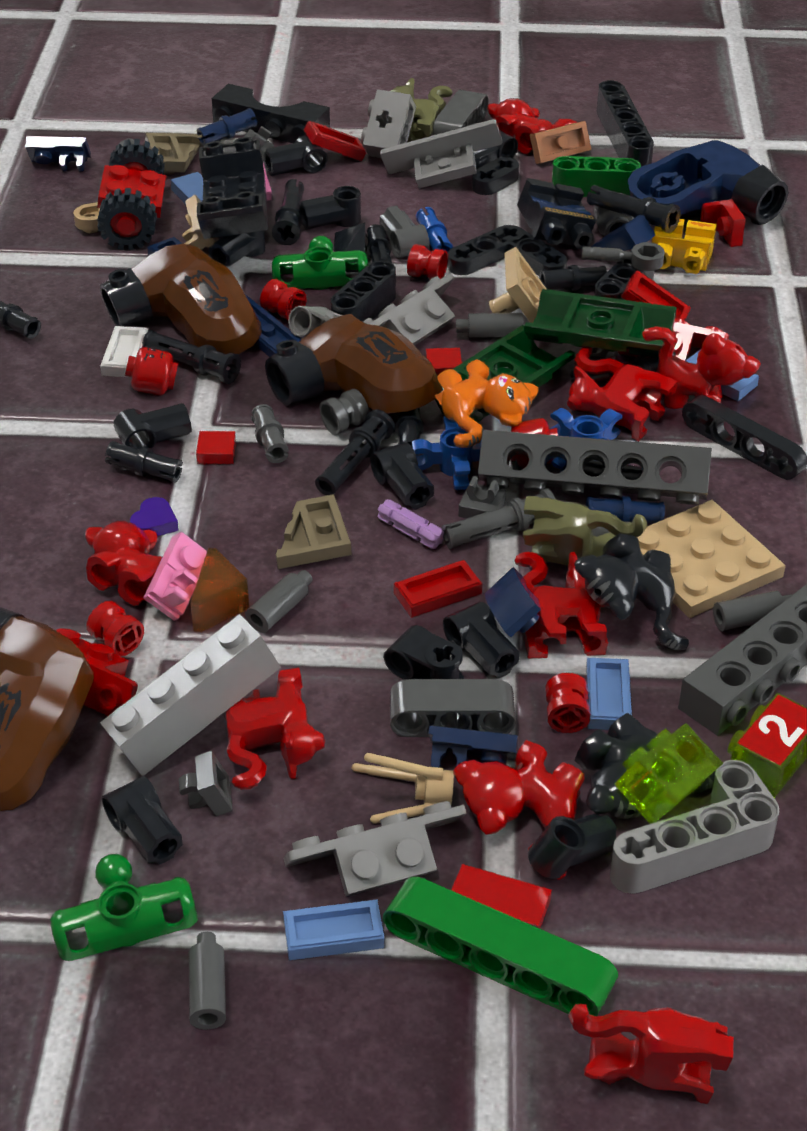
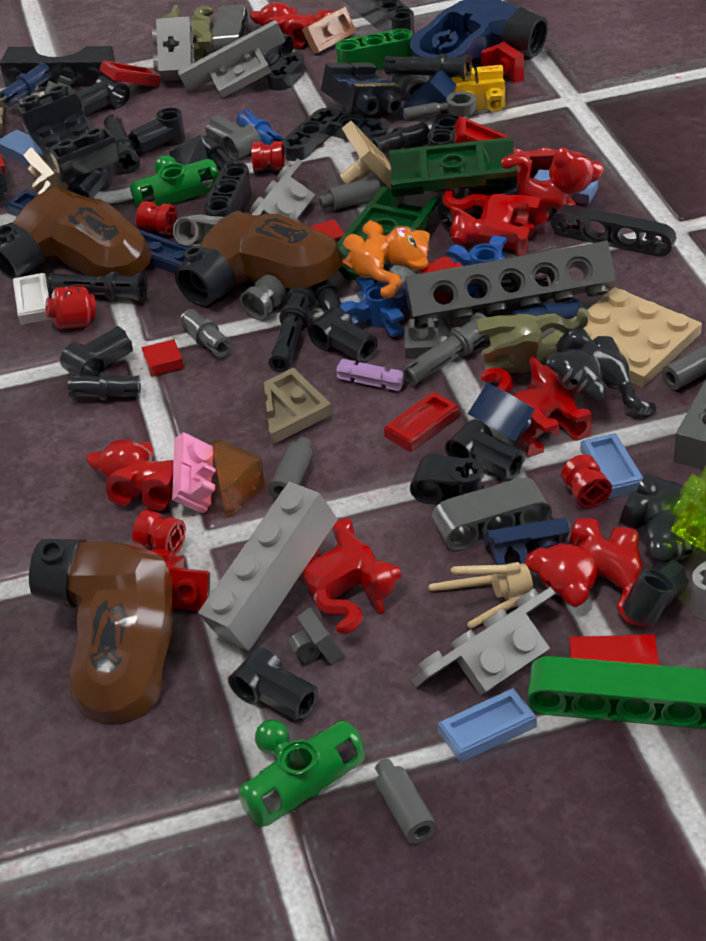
camera: 15 degrees left, 0 degrees up
dark purple tile [130,497,179,536] -> none

